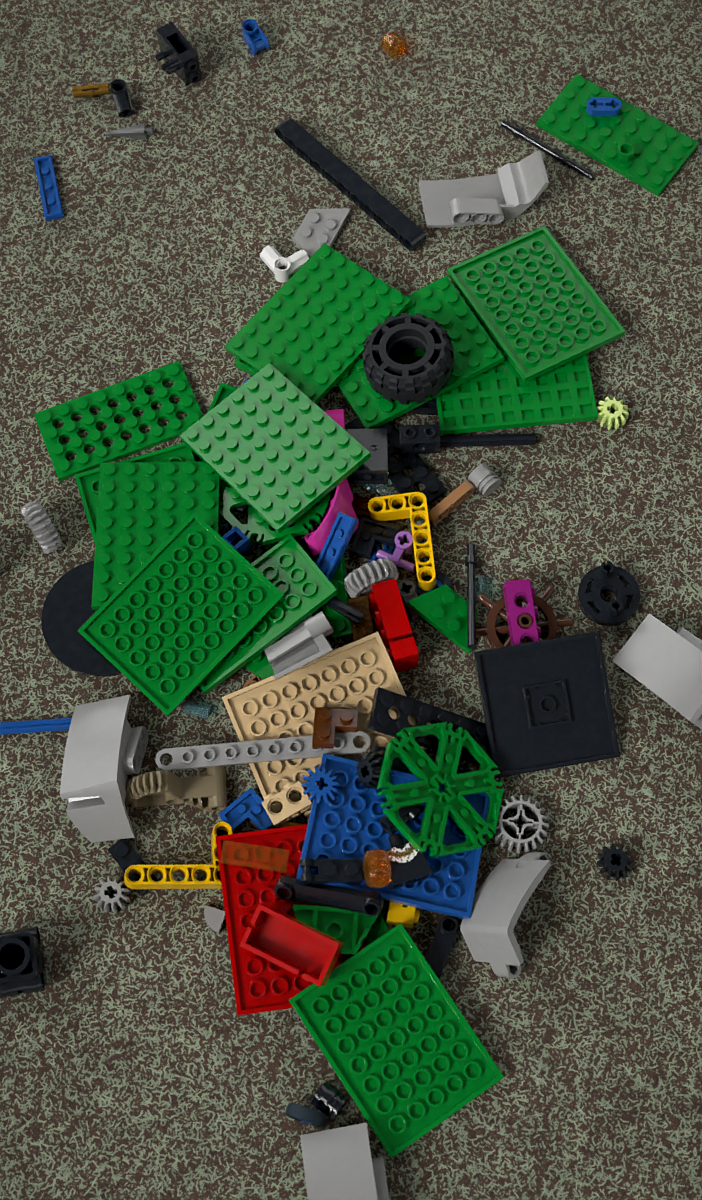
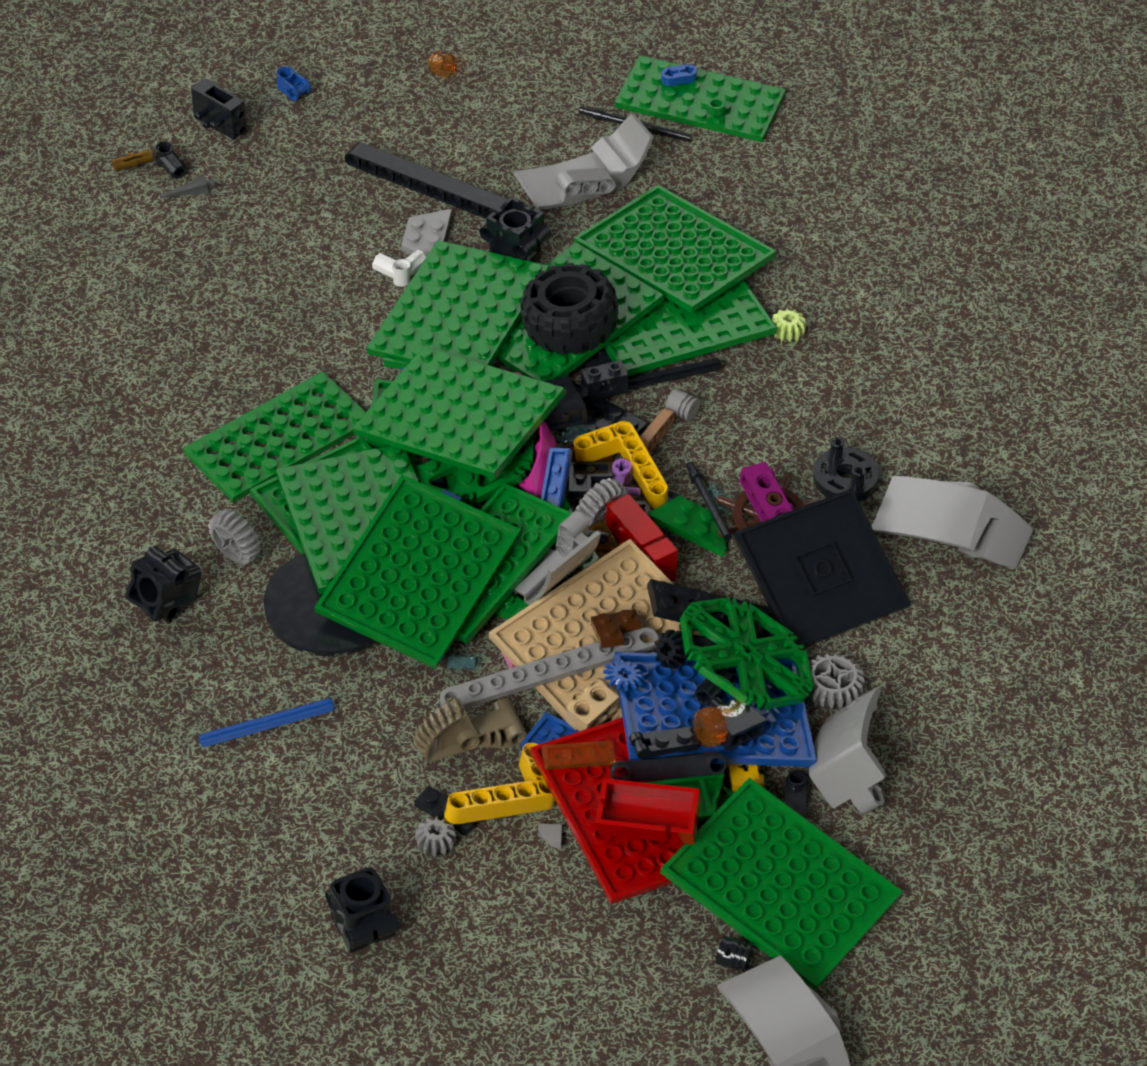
camera: 20 degrees left, 20 degrees down
blue tile [33,155,64,221] -> none
light grey beam [60,695,149,843] -> none
black bush [285,1103,327,1128] -> none
black gear [596,843,634,881] -> none
none -> black piece [479,196,551,261]

